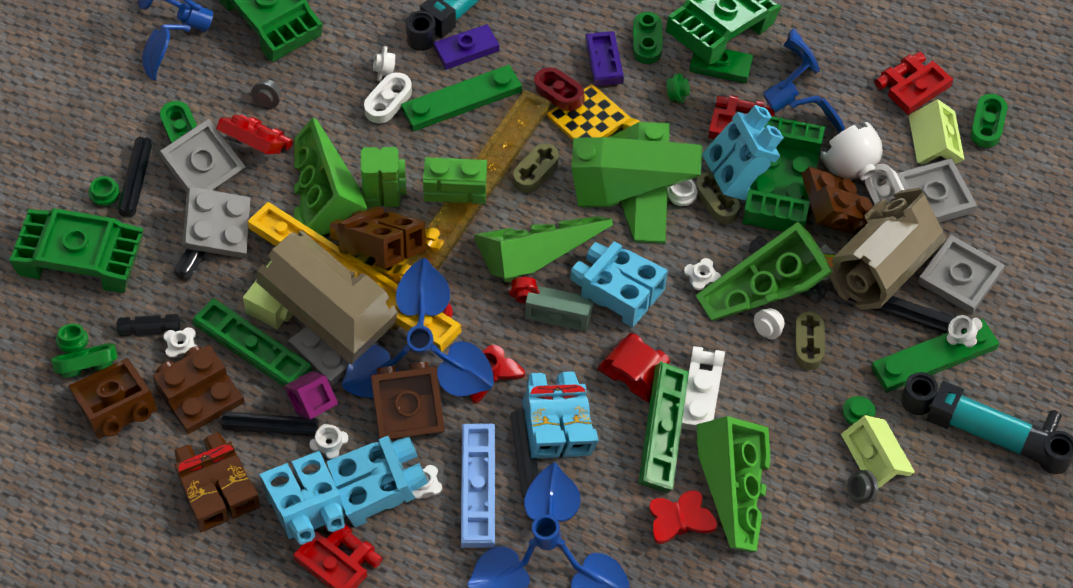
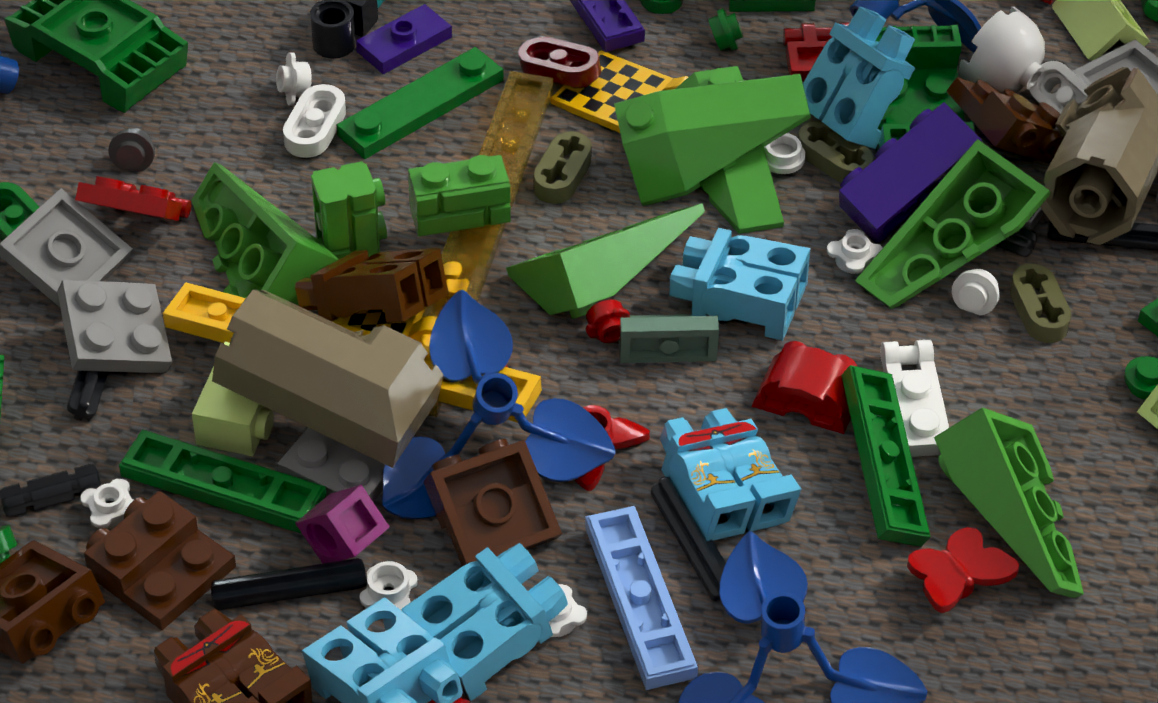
camera: 15 degrees left, 10 degrees down
none -> dark purple brick [839,102,982,244]

